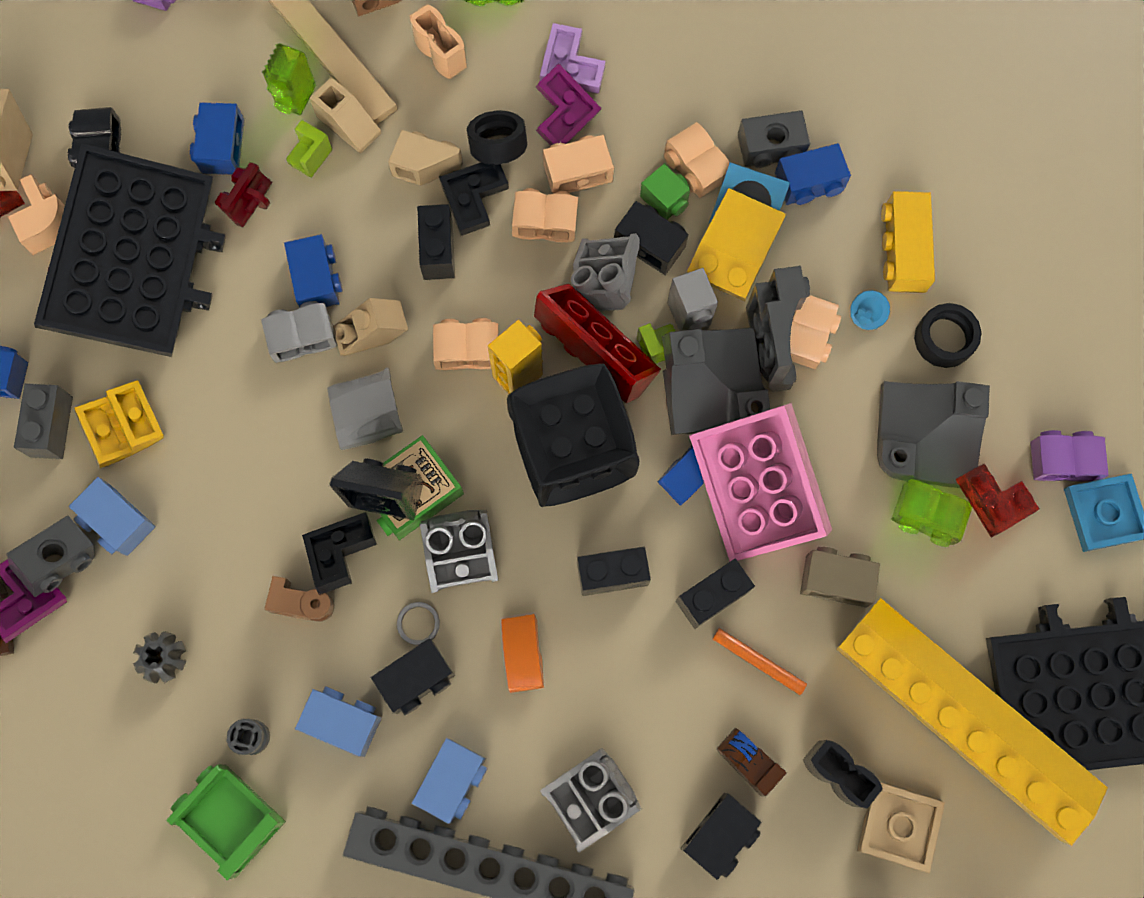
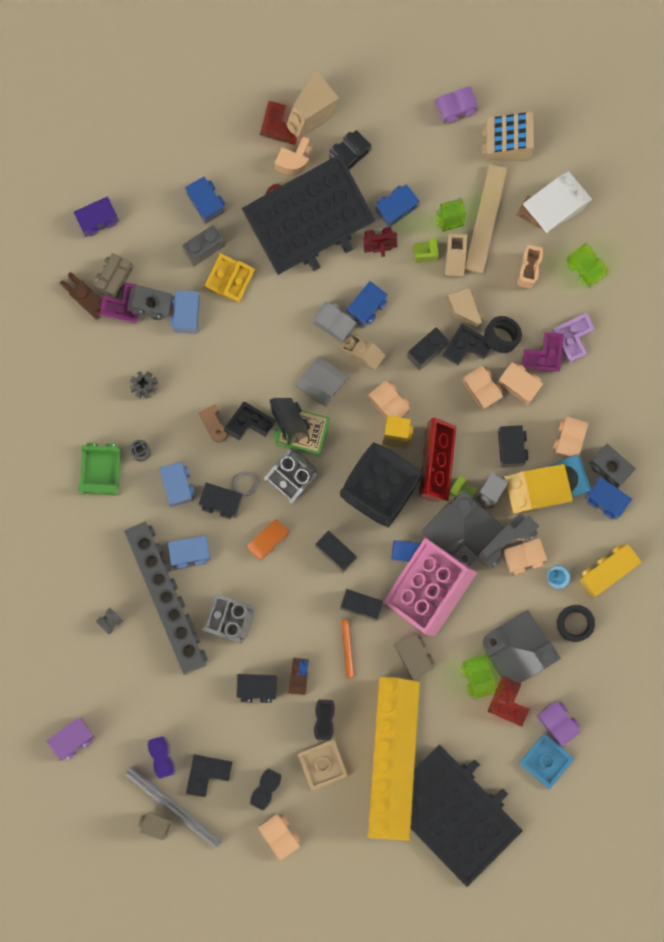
camera: 50 degrees right, 5 degrees up
light grey slope [571,233,640,311] -> none
bright green brick [640,163,690,220] -> none

